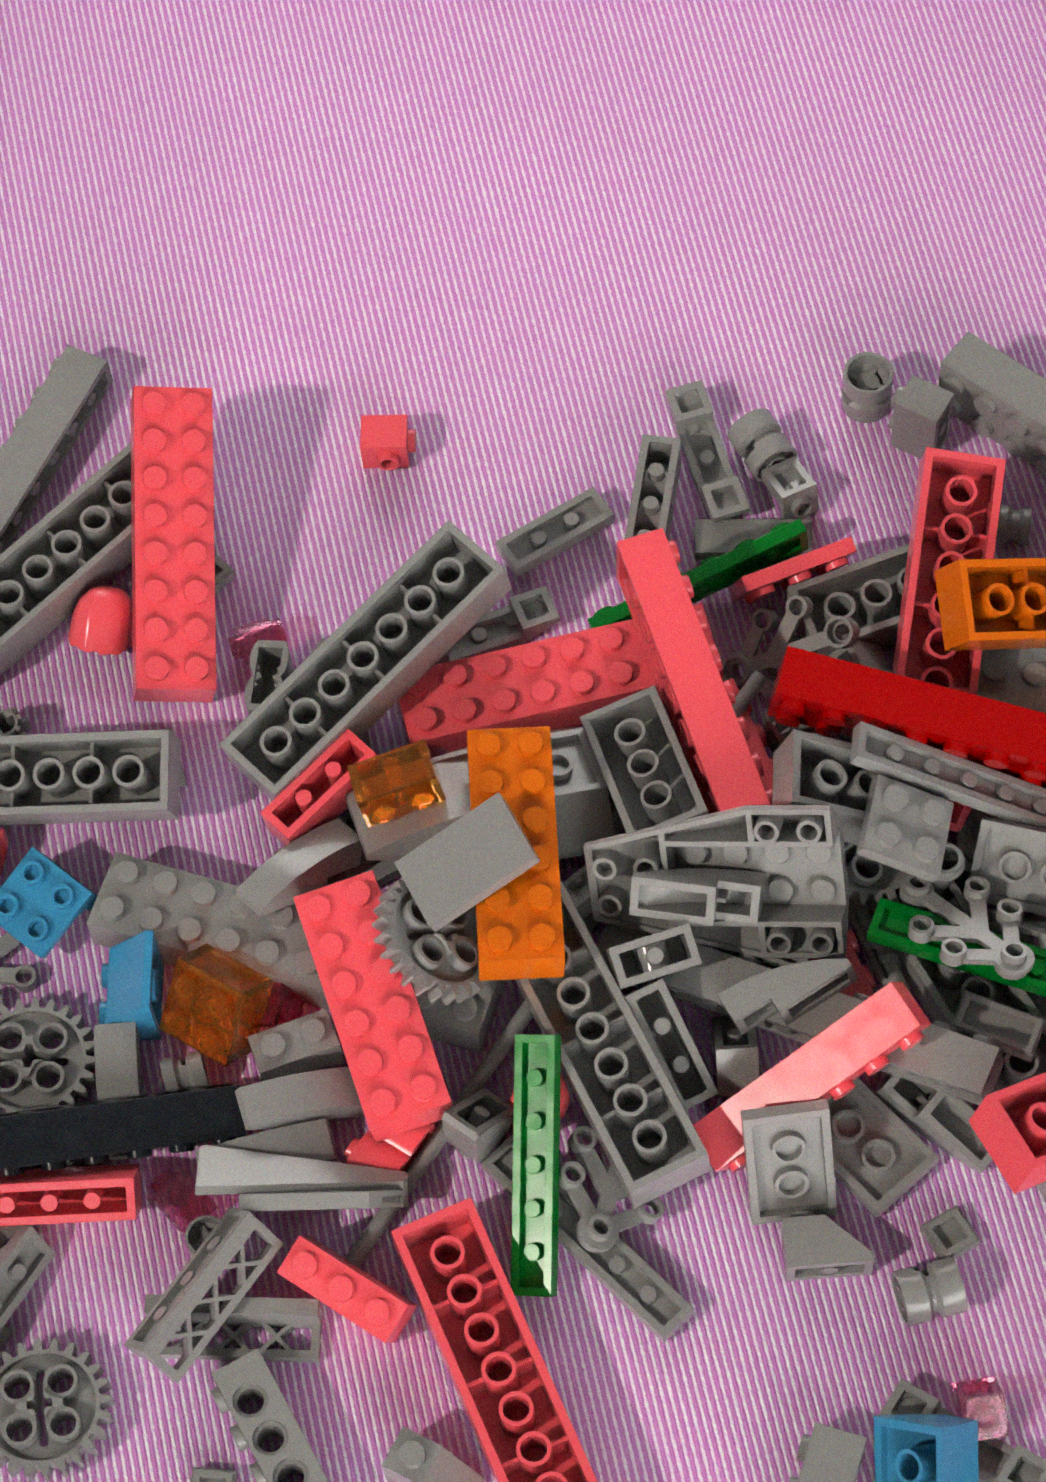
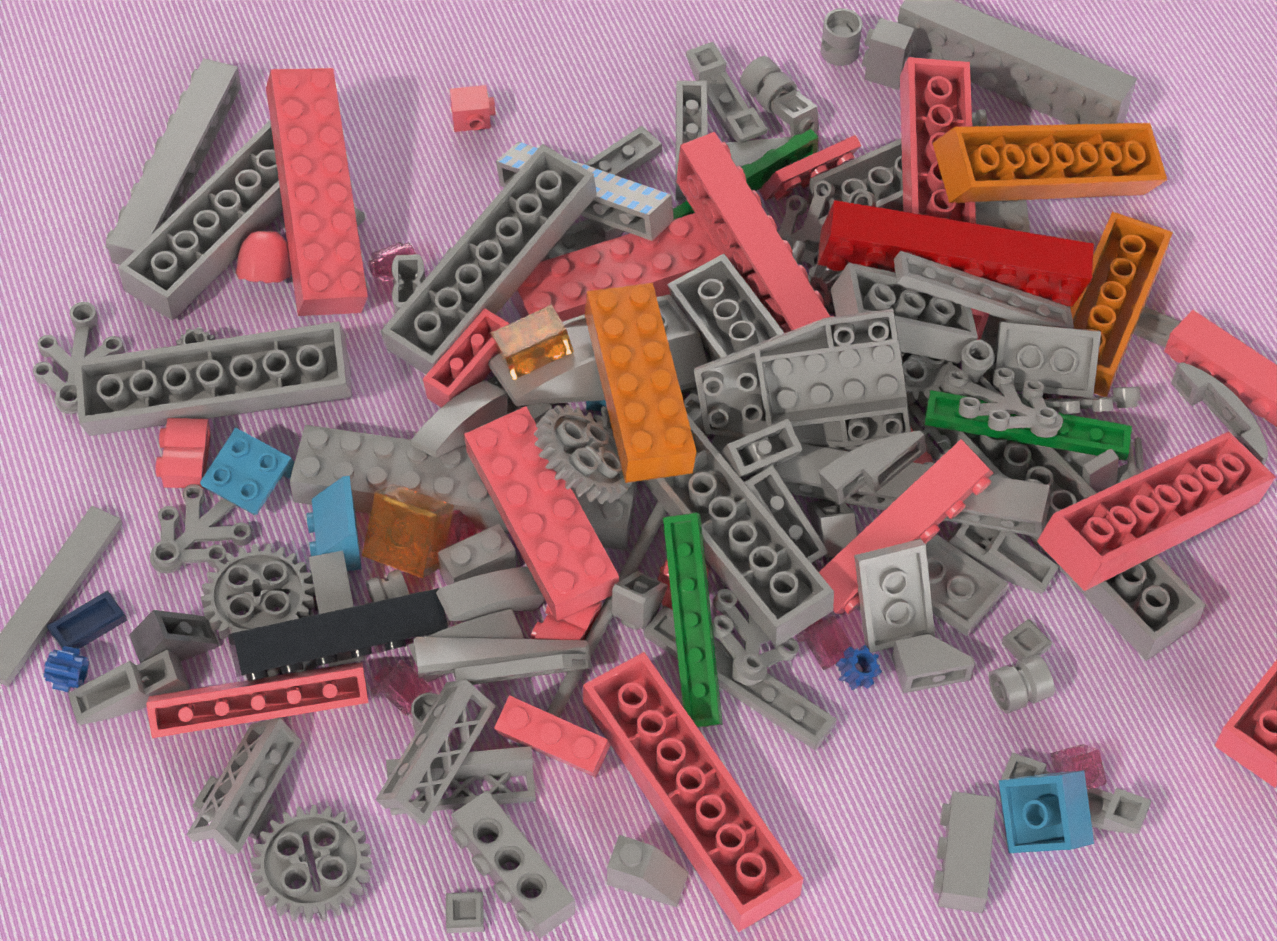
camera: 15 degrees left, 5 degrees down
light grey tile [394,792,541,932] -> none
light grey slope [629,868,765,926] -> none
light grey plate [856,774,954,883] -> none
light grey tile [952,990,1046,1062] -> none
none -> light grey brick [496,141,674,241]
none -> clear pink bracket [795,615,855,670]
none -> blue gear [836,645,882,691]

